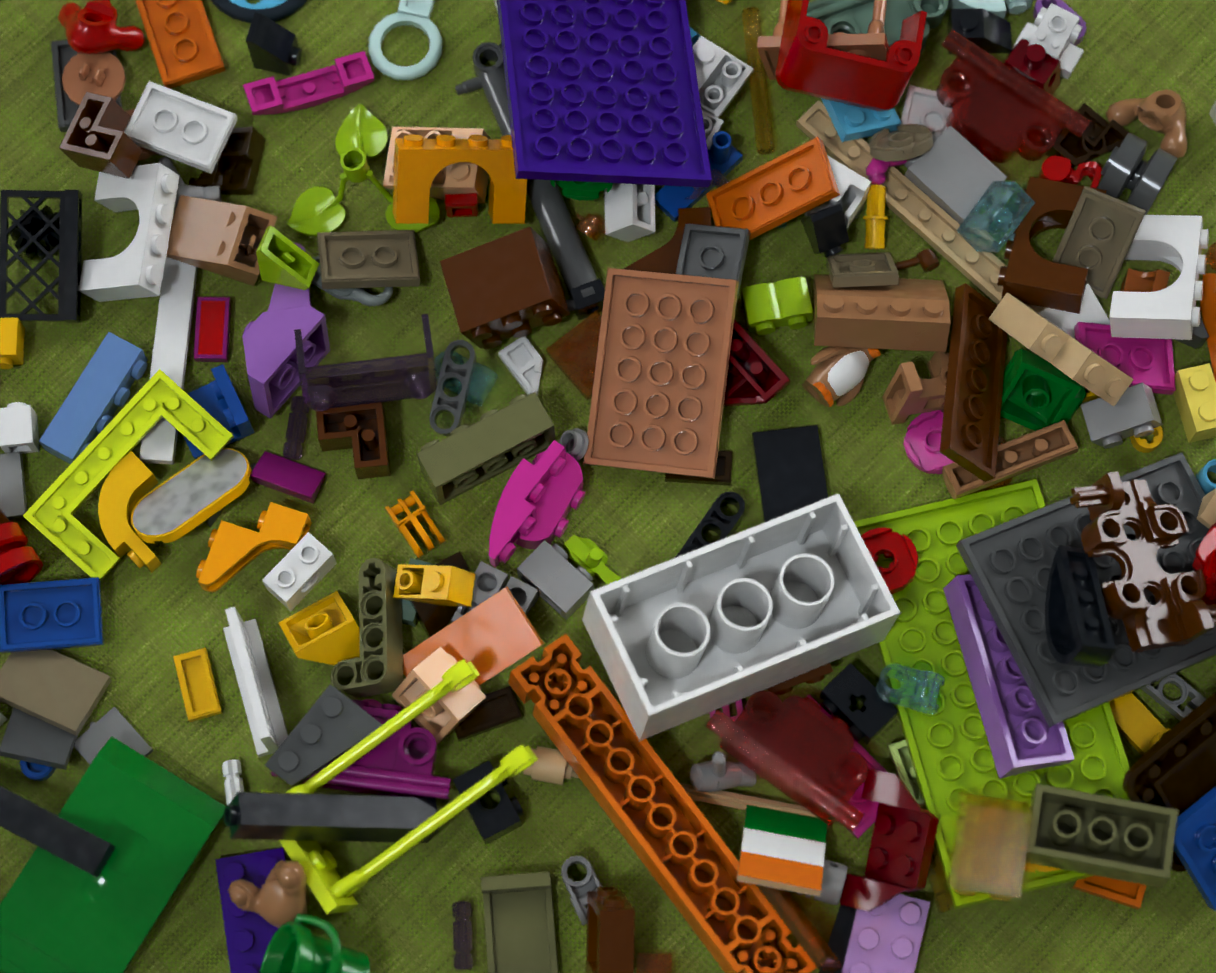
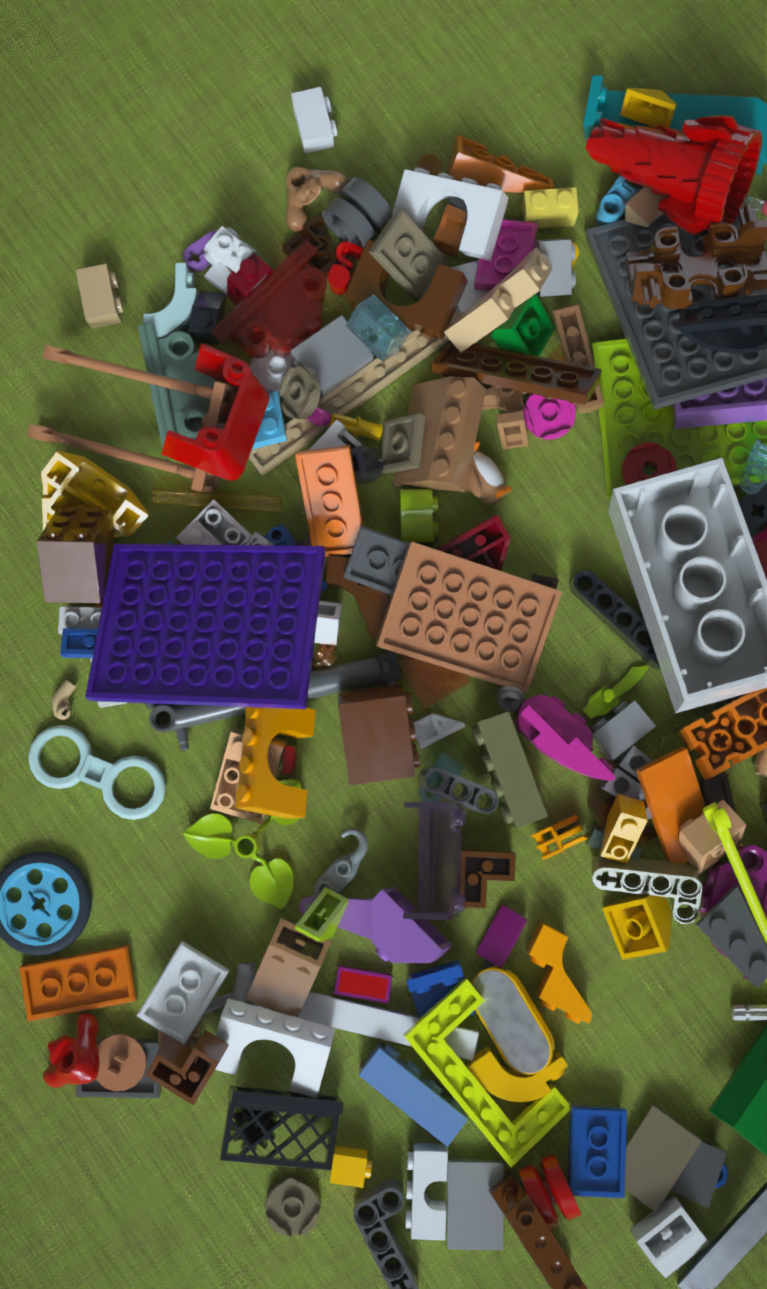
camera: 80 degrees left, 10 degrees up
light grey piece [74,707,154,764] -> none
yellow tile [173,648,223,722] -> none
dark brown slope [188,126,266,195] -> none
white fence [223,607,288,757] -> none
dark pink slope [243,51,374,115] -> none
black slope [246,12,302,76] -> none
white brick [262,532,337,611] -> none
axle [283,396,310,460] -> none
dark tan tile [317,230,420,289] -> none
black tile [752,425,828,523] -> none
reddish brown hand [895,249,939,272] -> none

